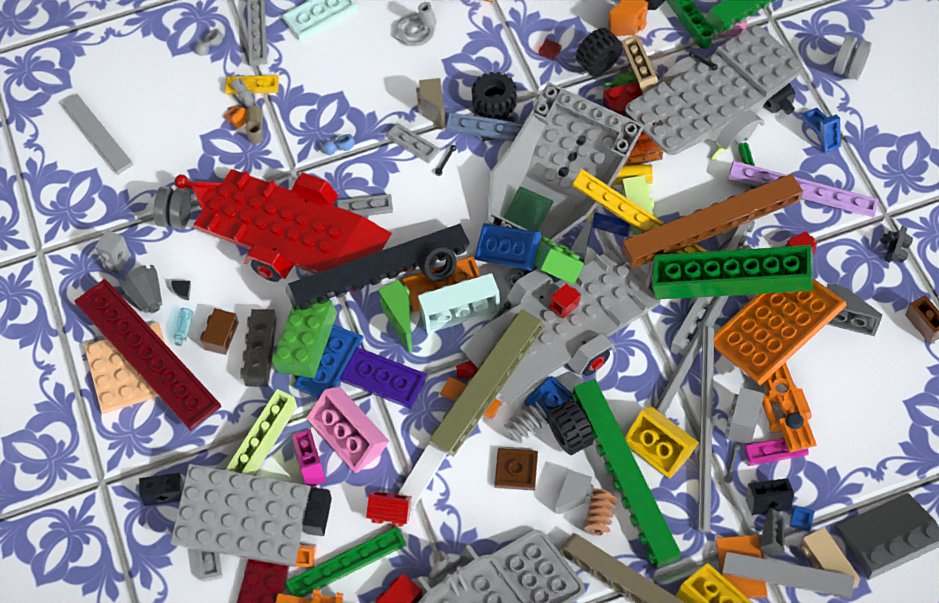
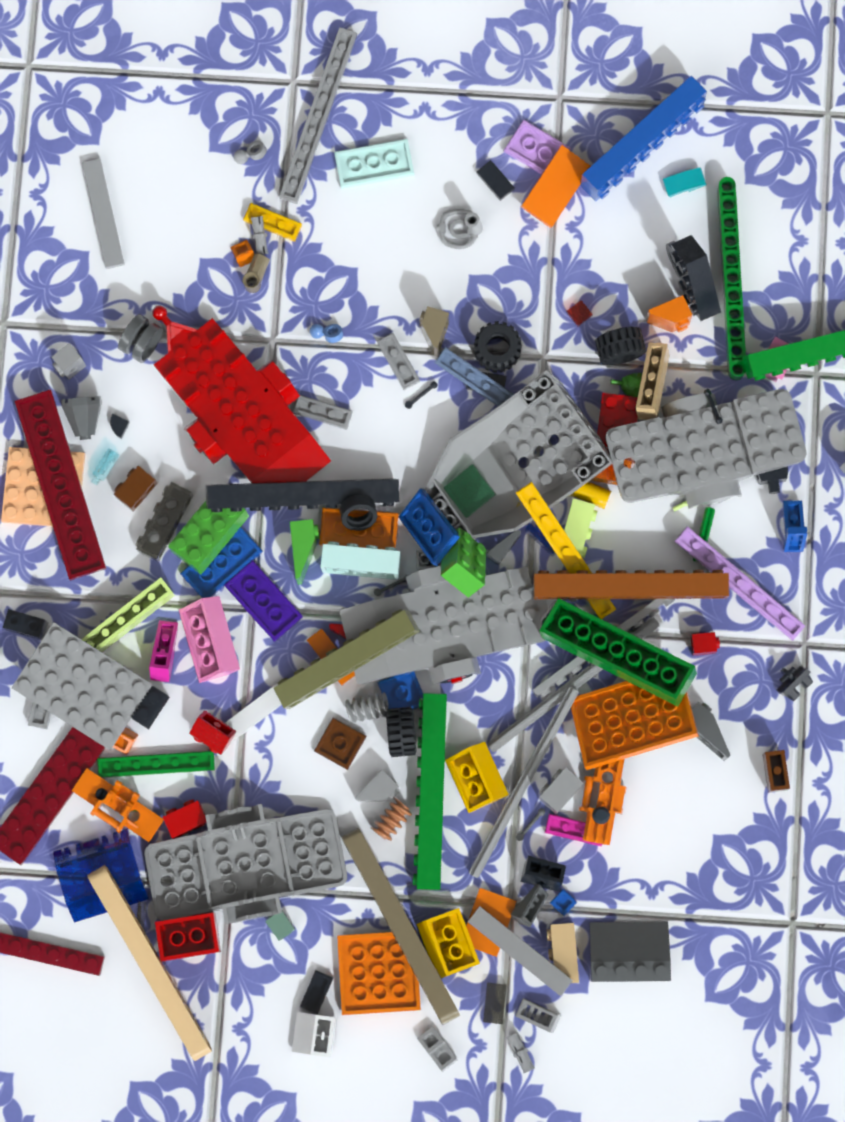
camera: 25 degrees right, 20 degrees up
red brick [549,283,581,319] -> none

